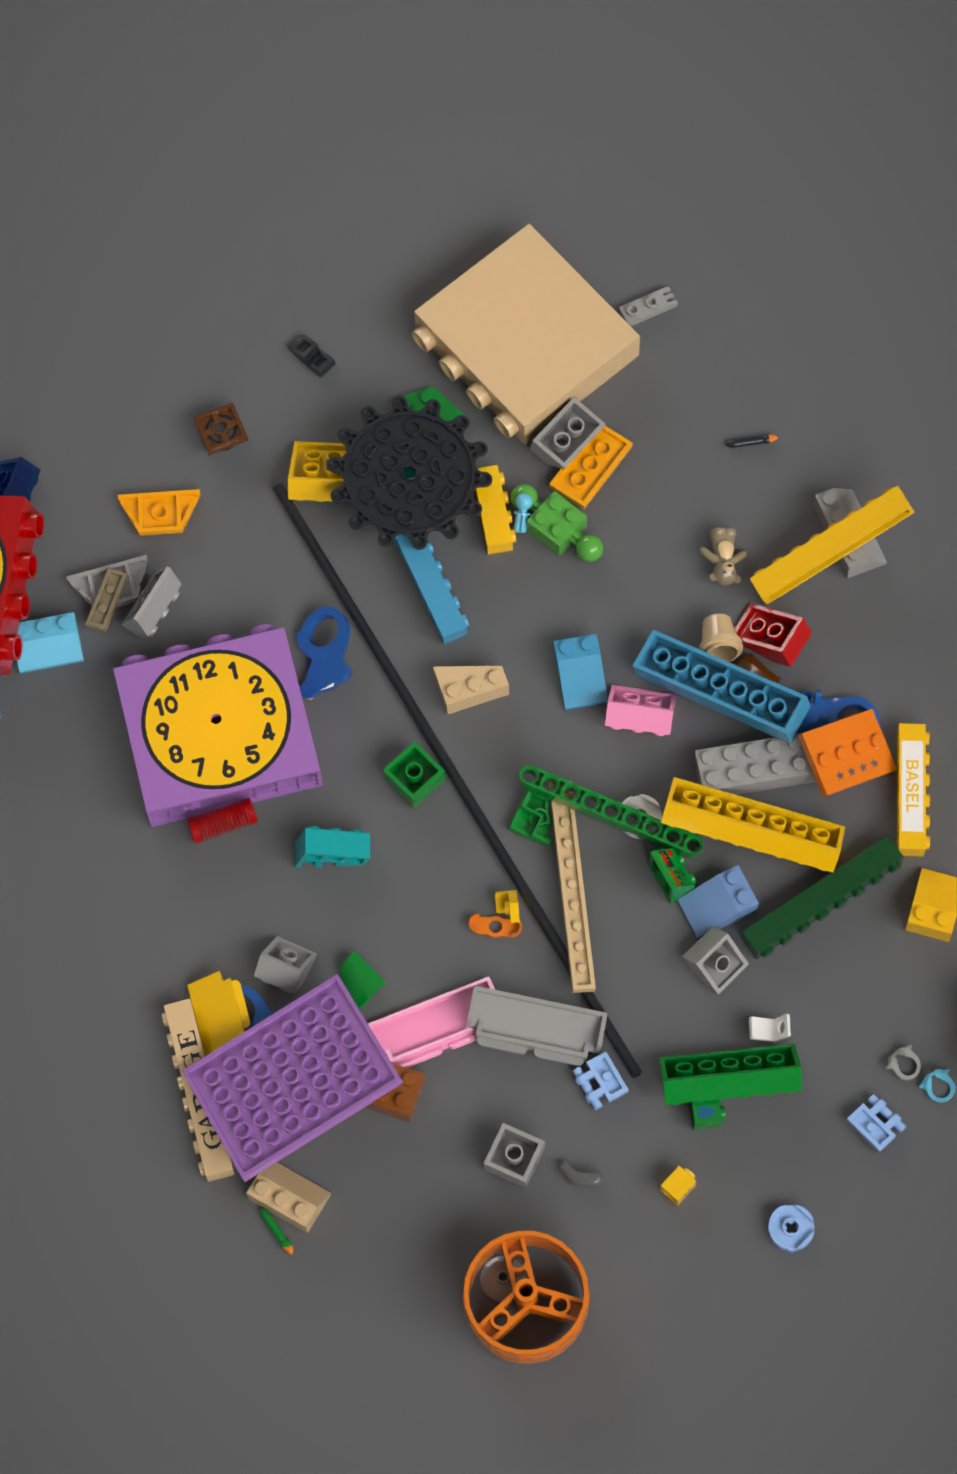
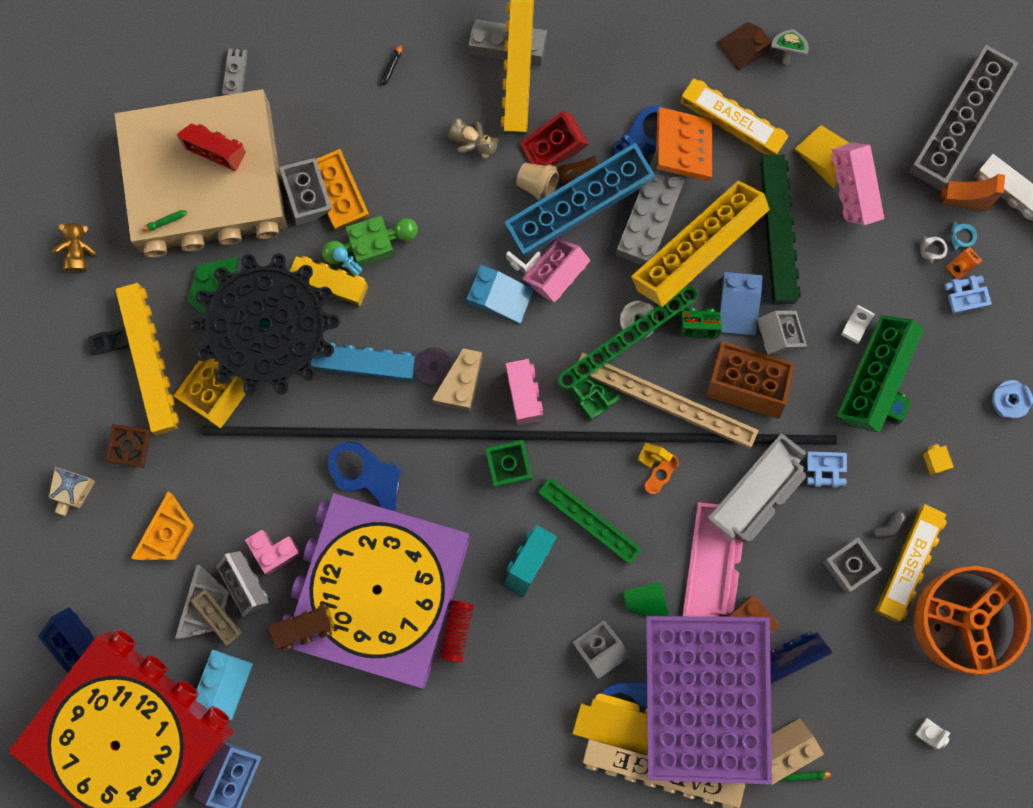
camera: 60 degrees left, 10 degrees up
none -> torso [49,467,95,516]
none -> pearl gold piece [52,222,97,273]
none -> yellow brick [116,283,179,436]
none -> green piece [143,210,187,231]
none -> red slope [177,123,246,172]
none -> bright pink brick [245,530,302,575]
none -> reddish brown wedge [268,604,336,652]
none -> clear purple plate [414,347,452,386]
none -> white bracket [506,251,540,274]
none -> bright pink brick [506,359,543,426]
none -> green plate [538,477,642,565]
none -> dark orange slope [706,341,795,419]
none -> clear blue slope [770,631,832,684]
none -> bright pink brick [832,143,884,225]
none -> yellow brick [875,504,947,622]
none -> white bracket [914,718,950,749]
none -> orange bracket [946,247,982,280]

